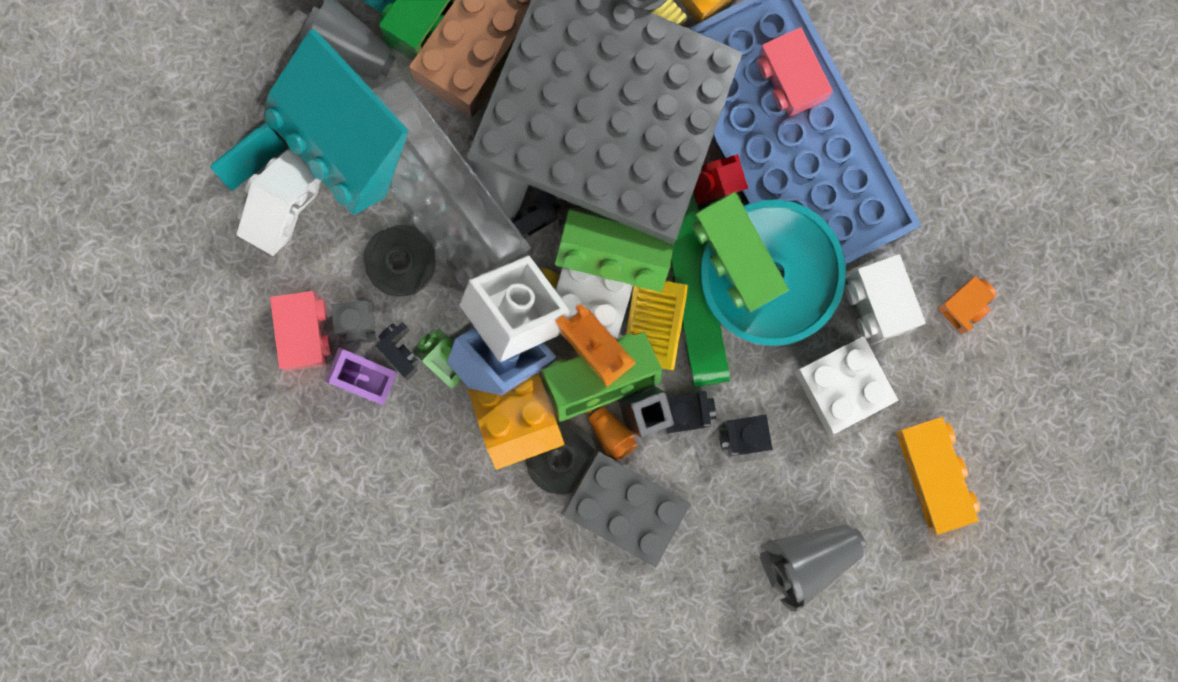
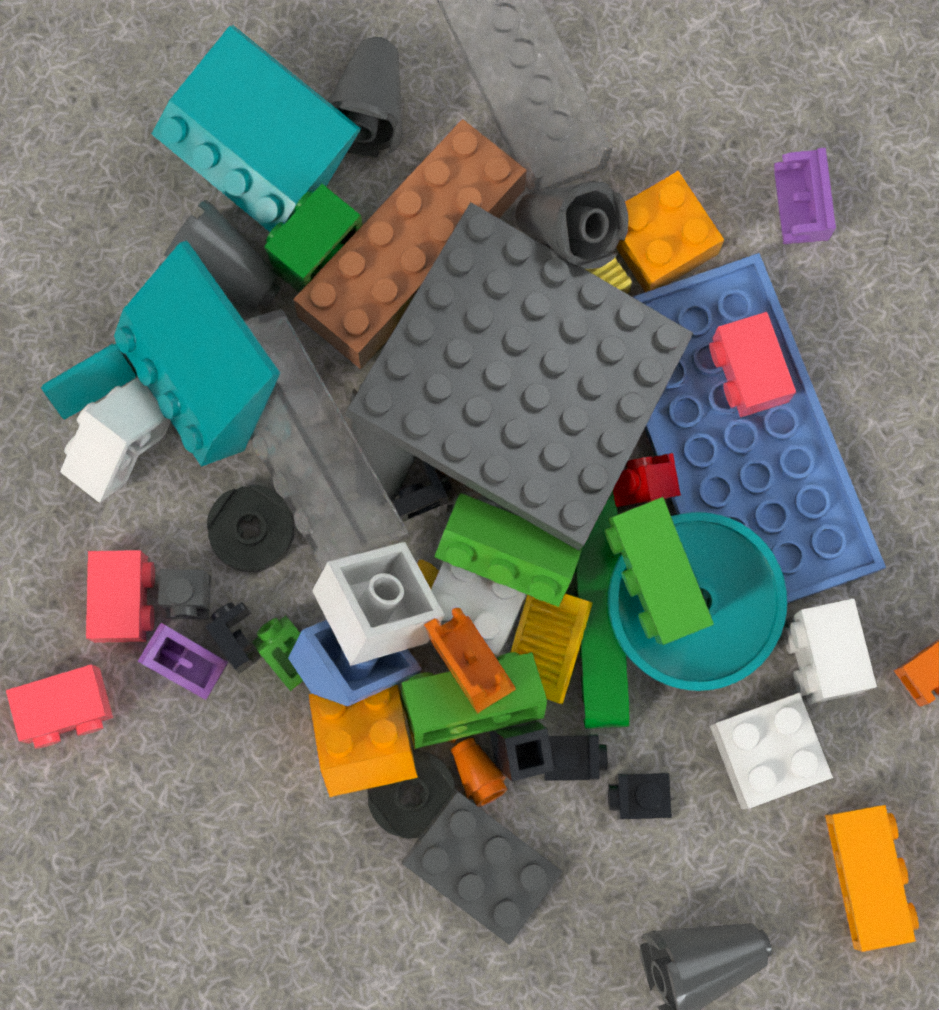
camera: 10 degrees right, 5 degrees down
none -> coral brick [6,664,113,749]

